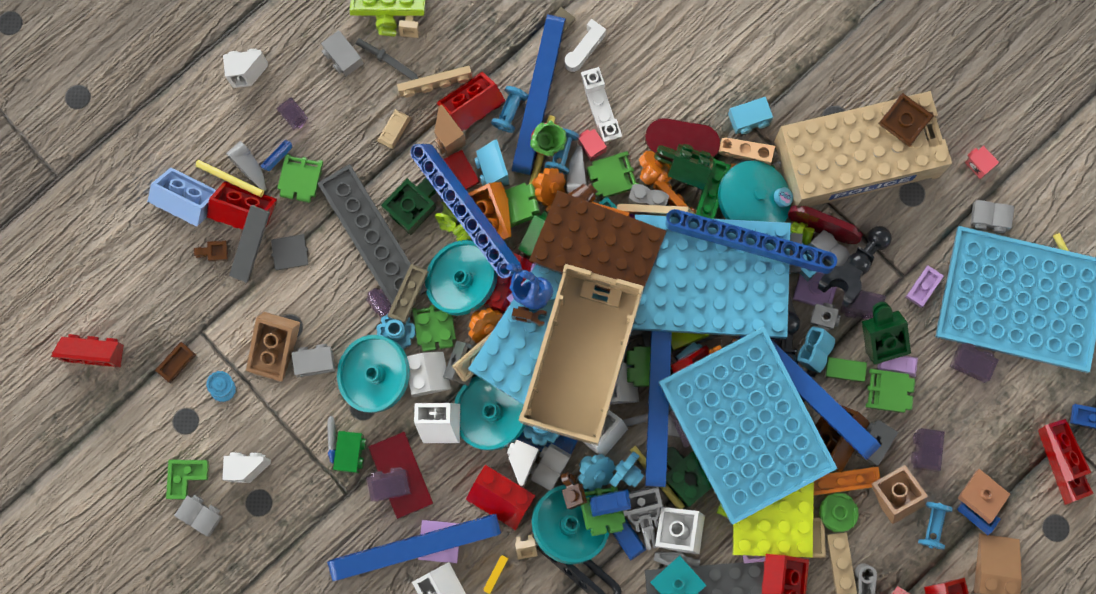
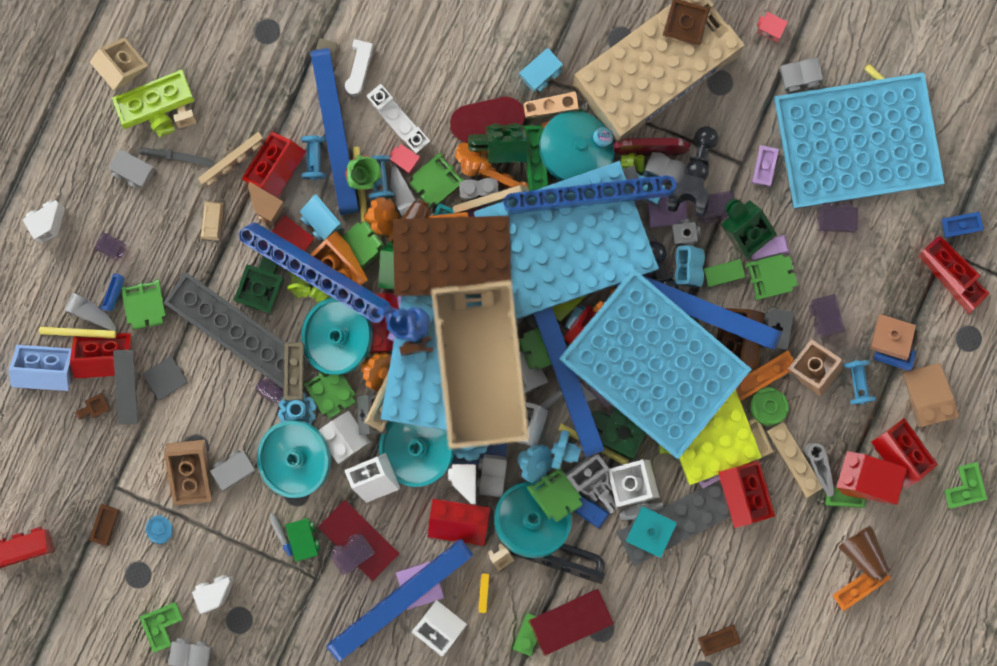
camera: 25 degrees left, 5 degrees up
reddish brown plate [561,472,587,510] -> none
blue tile [589,489,631,517] -> none

